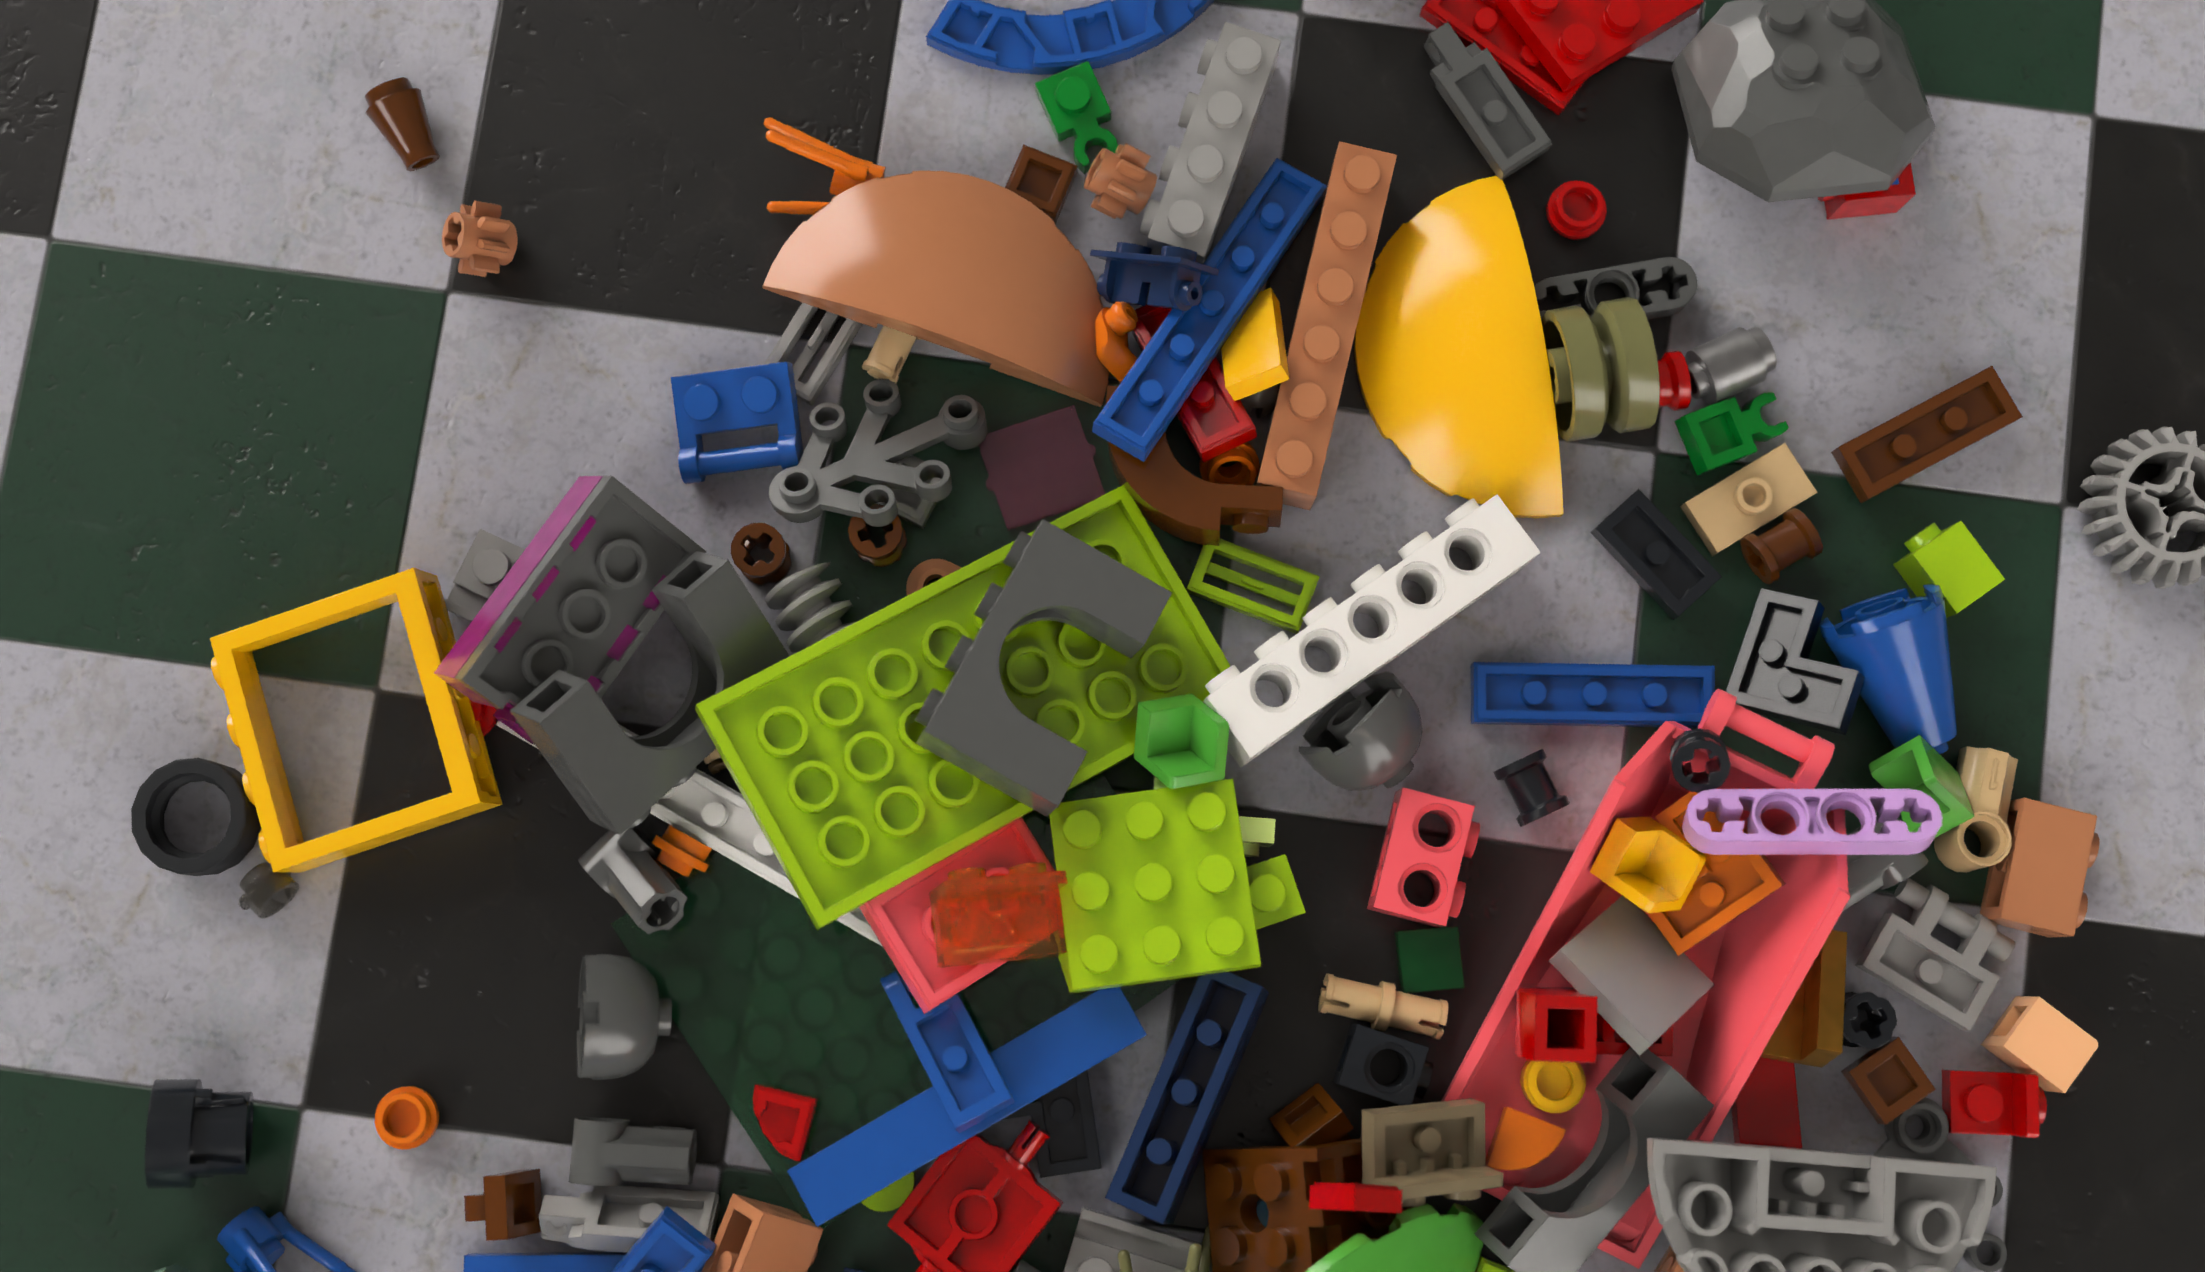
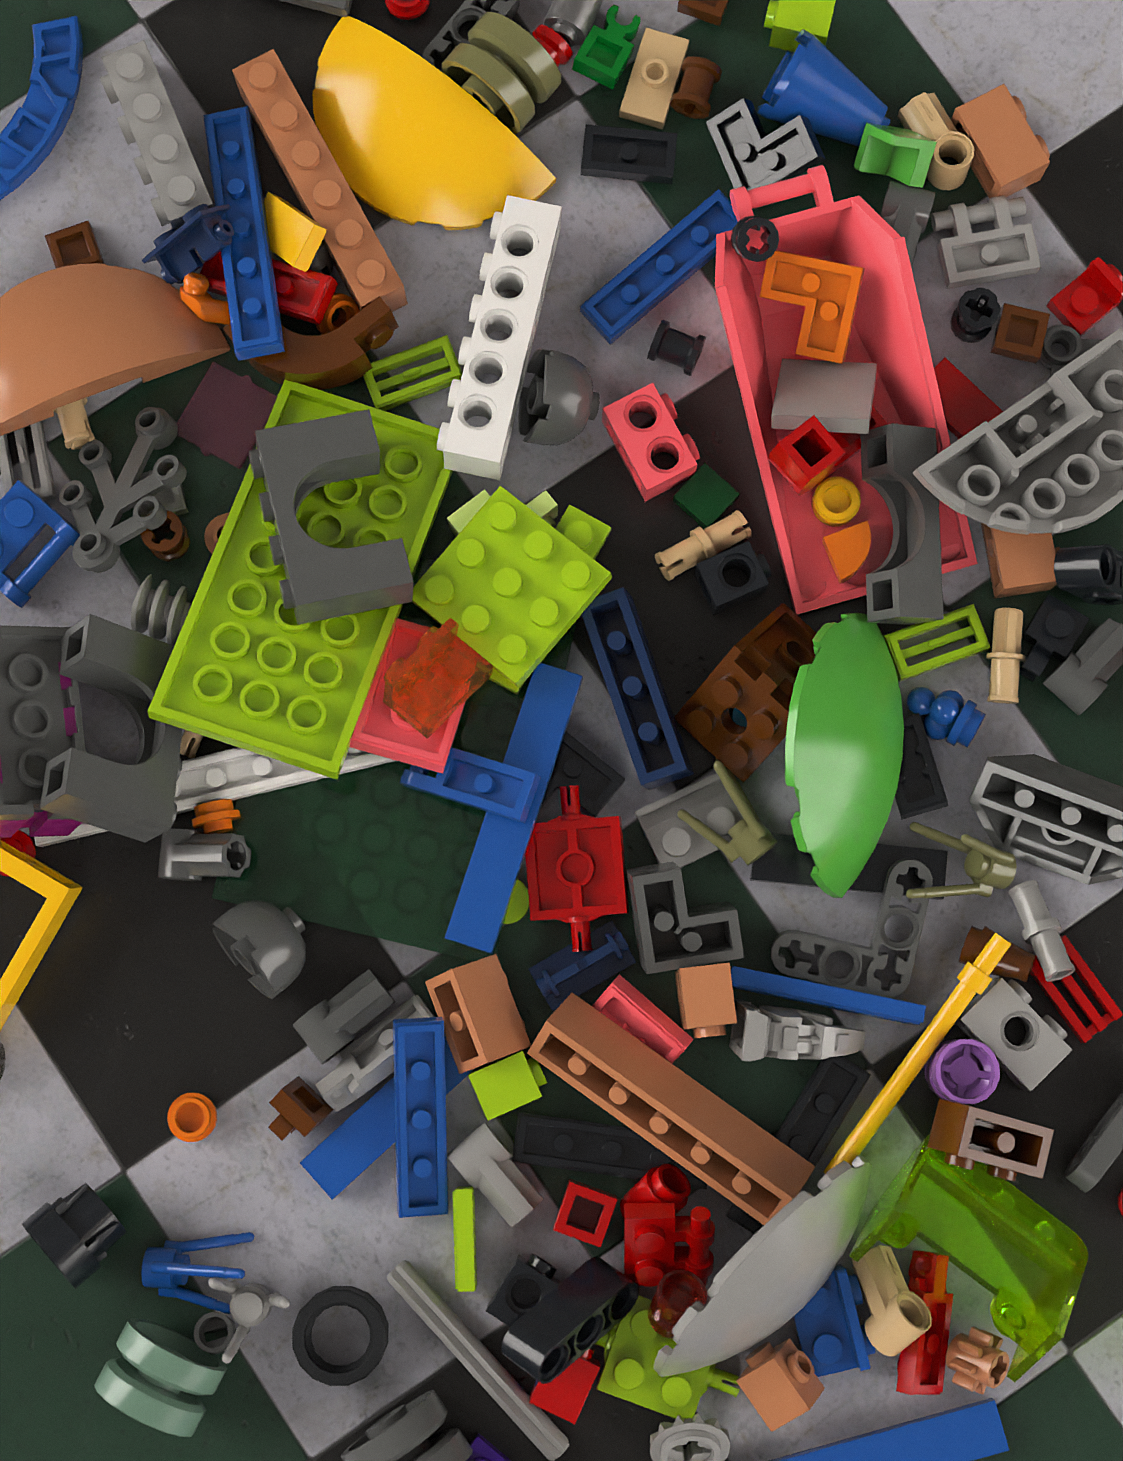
camera: 40 degrees left, 0 degrees up
reddish brown bush [731,523,792,586] -> none
red tile [753,1084,818,1162] -> none
green plate [1035,61,1118,174] -> none
nougat gear [1084,143,1157,219] -> none
bright green panel [1134,693,1229,789] -> none
reddish brown tile [1269,1083,1354,1146] -> none
red tile [1309,1182,1402,1213] -> none
dark tan bracket [1362,1098,1503,1207] -> none
yellow panel [1590,817,1706,913] -> none
lavender beam [1682,789,1942,855] -> none
pearl gold panel [1760,930,1847,1068] -> none
light nougat panel [1981,996,2098,1093] -> none

